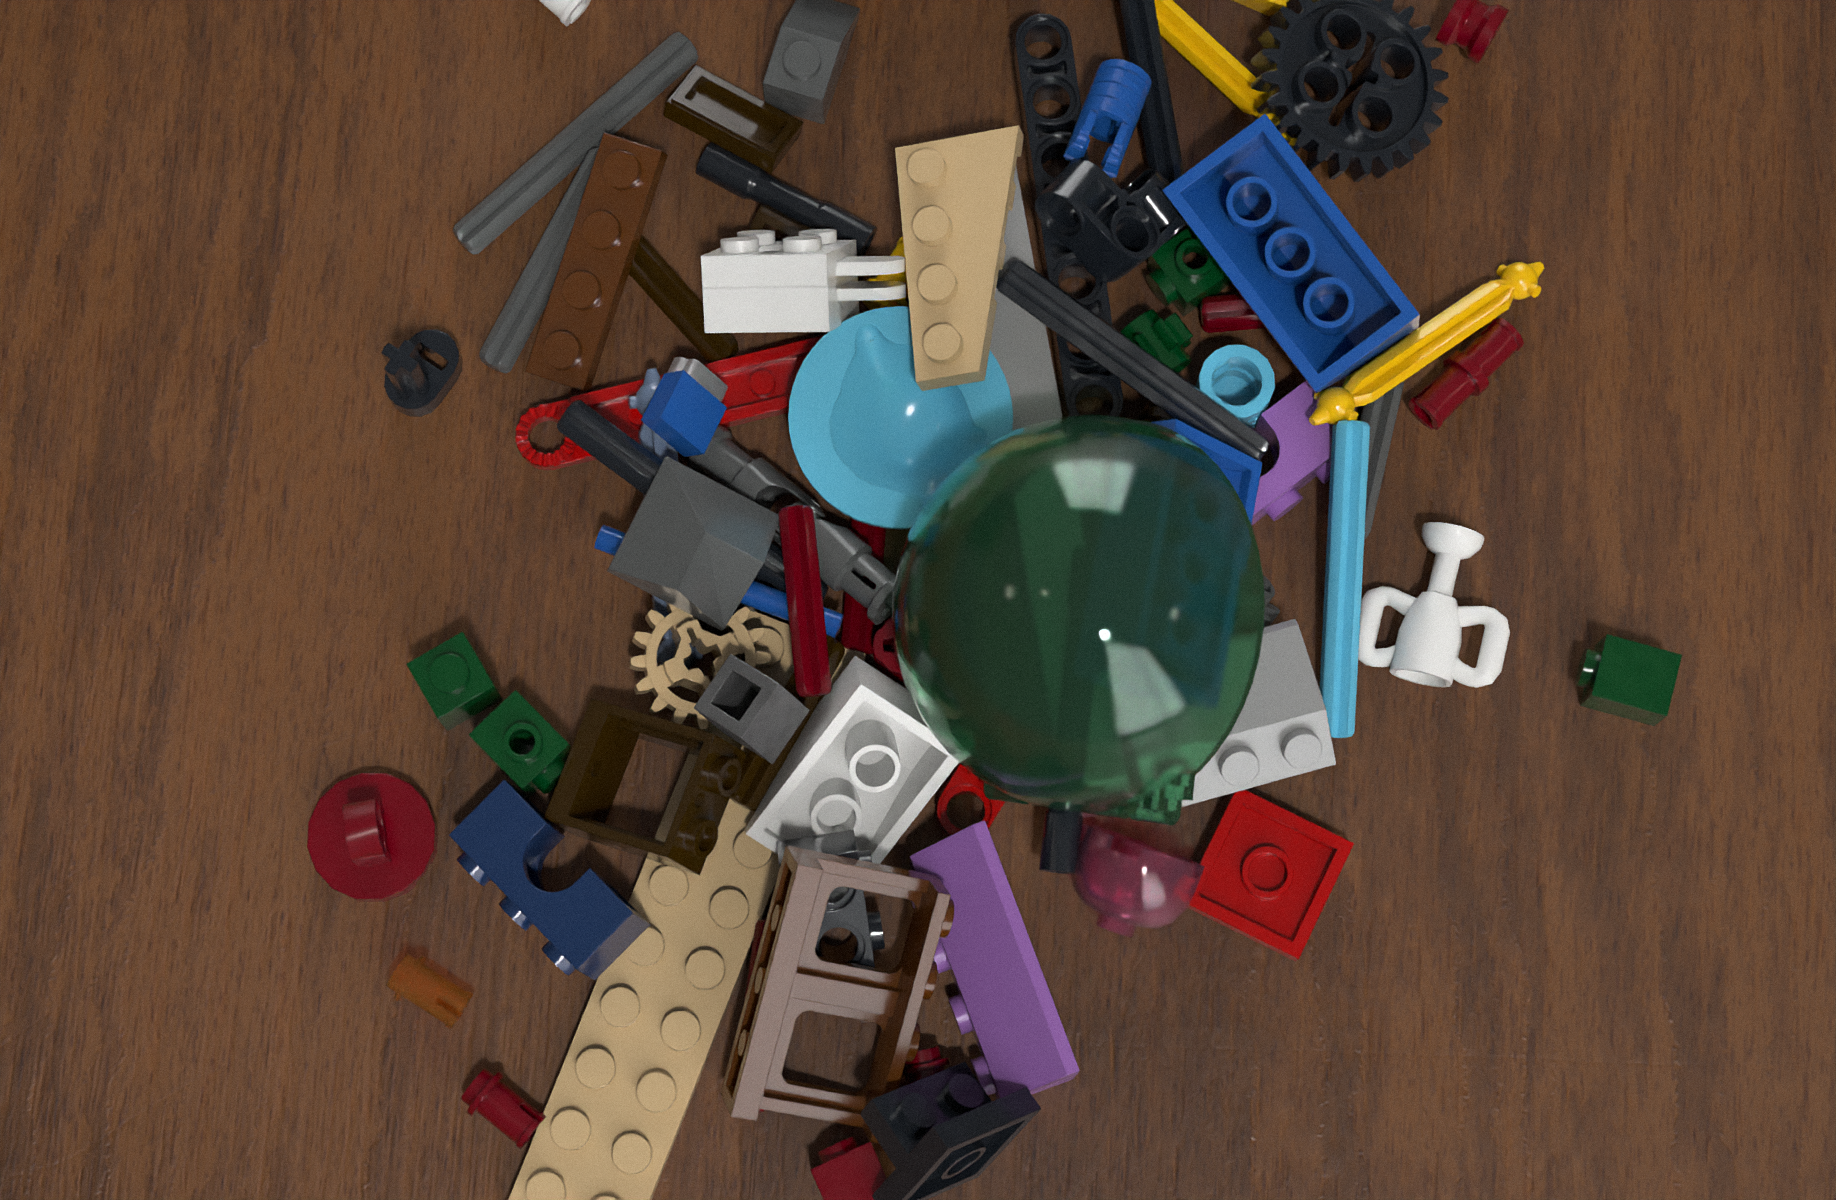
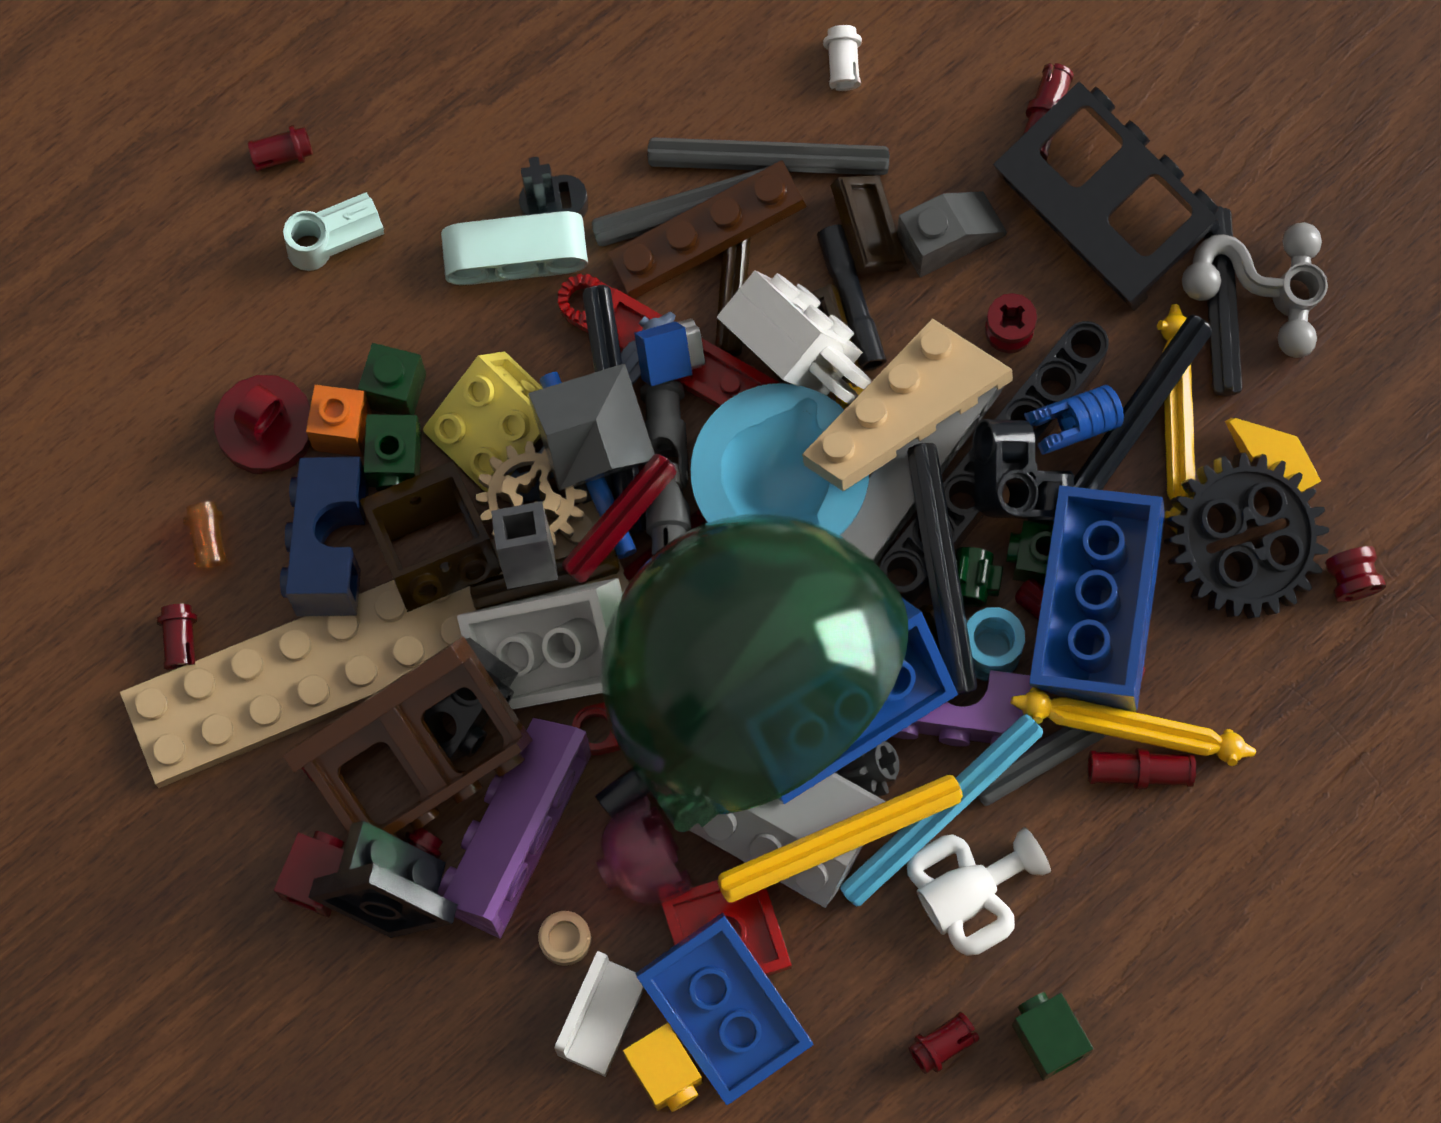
camera: 50 degrees right, 5 degrees down
none -> dark red pin [248,125,313,172]
none -> light aqua piece [283,192,384,271]
none -> orange brick [306,385,371,457]
none -> light yellow bracket [423,351,543,492]
none -> light aqua beam [441,211,588,285]
none -> tan tile [538,911,591,966]
none -> white panel [554,951,645,1077]
none -> yellow brick [623,1023,703,1112]
none -> blue plate [635,912,814,1105]
none -> yellow axle [718,775,963,902]
none -> dark red pin [908,1012,979,1074]
none -> dark red wheel [985,293,1037,354]

